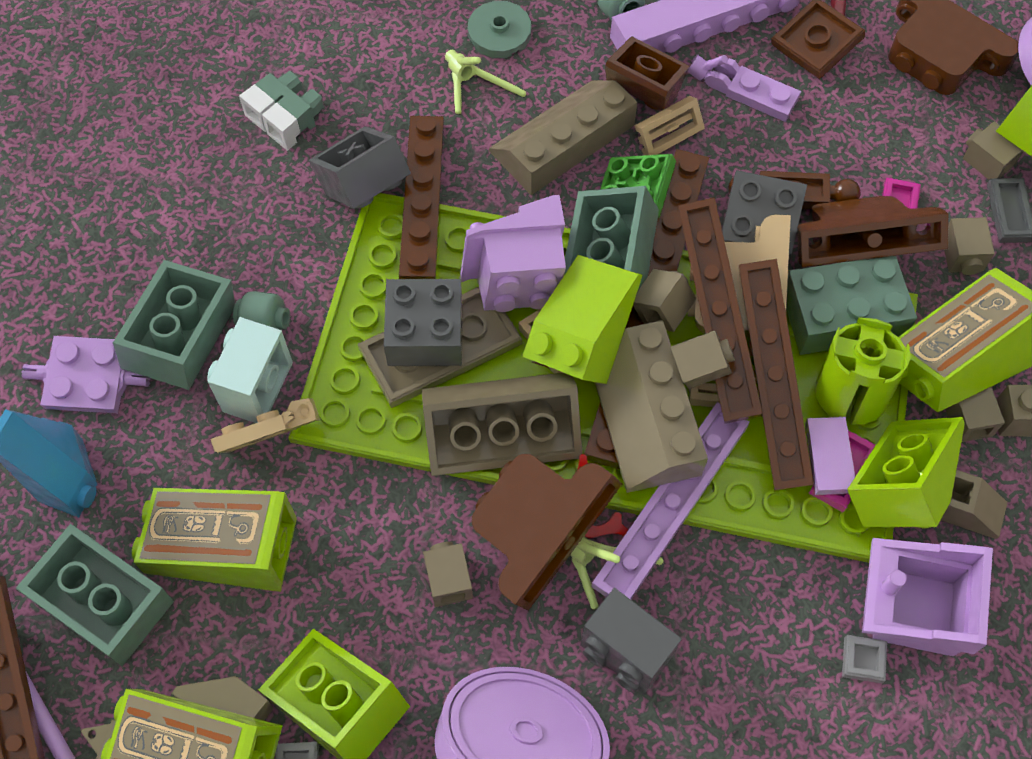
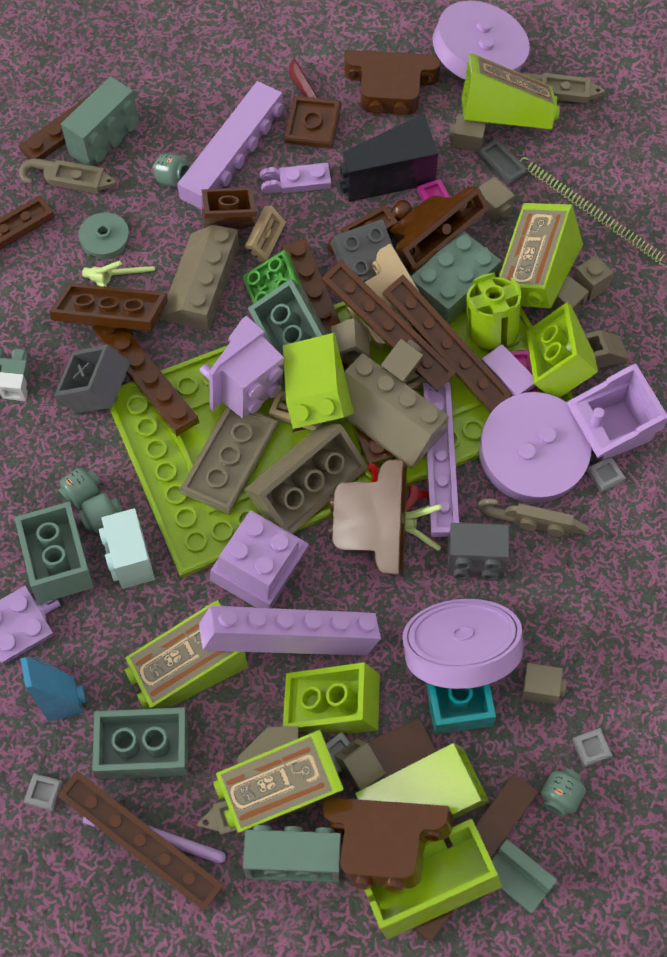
camera: 35 degrees left, 0 degrees up
tan hinge [211,398,320,453] -> none
dark grey brick [384,279,463,366] -> none
dark tan brick [423,542,473,607] -> none
lavender hand [688,55,728,81] -> none
none -> reddish brown plate [50,283,168,331]
none -> sand green head [57,467,101,509]
none -> lavender brick [199,606,381,656]
none -> lavender piece [210,510,309,608]
none -> black slope [339,114,438,202]
none -> dark tan plate [478,498,589,537]
none -> lavender brick [479,392,592,503]

